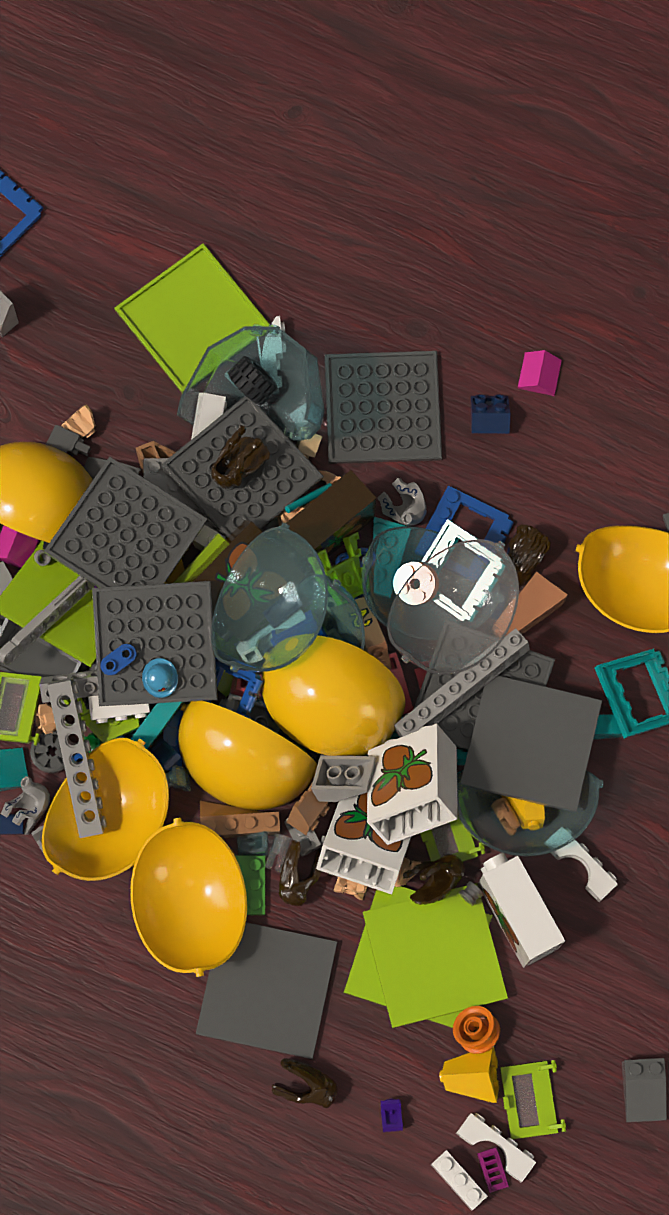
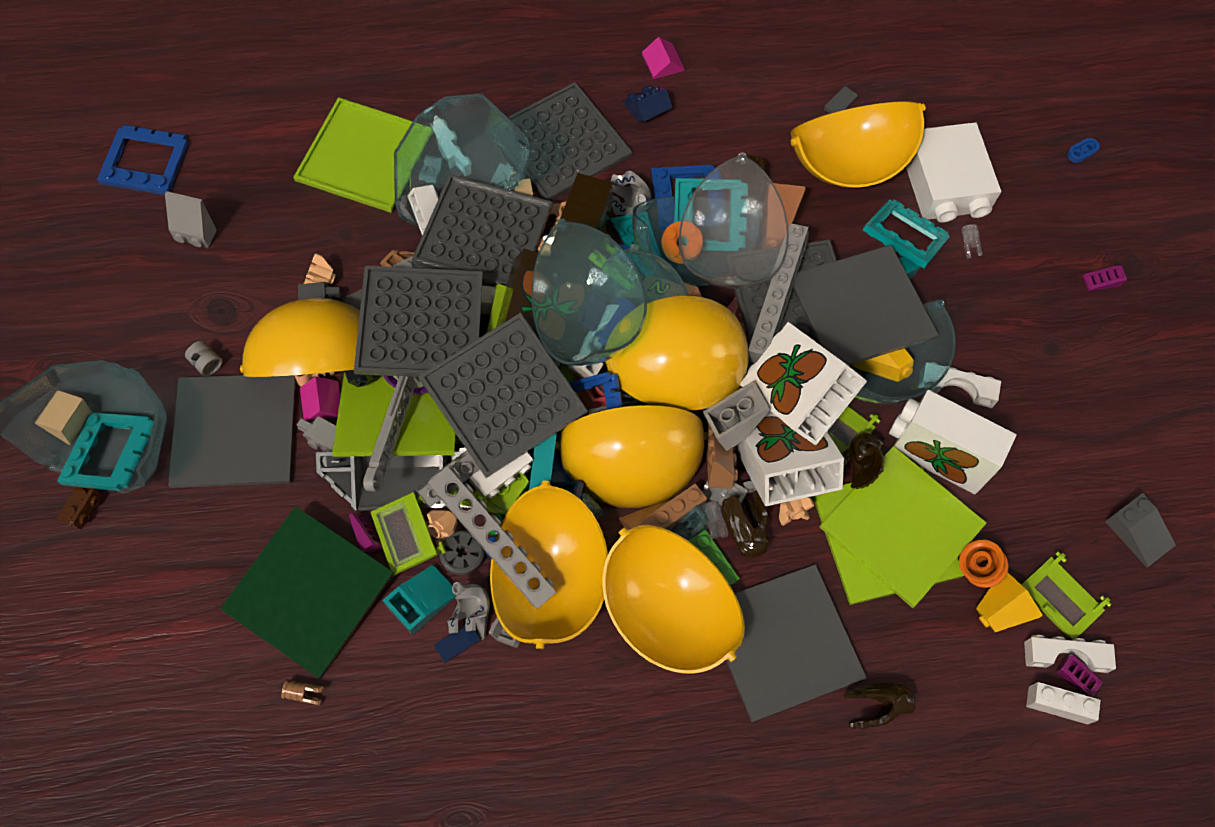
camera: 35 degrees left, 10 degrees down
light grey hinge [34,550,51,566] -> none
blue plate [100,644,137,675] -> none
dark azure hat [142,658,178,698] -> none
dark brown hair [211,425,270,489] -> none
black tyre [228,356,278,406] -> none
teal bar [285,483,332,513] -> none
dark purple bracket [380,1098,403,1132] -> none
flat silver wheel [459,881,484,906] -> none
medium nougat hinge [491,798,520,836] -> none

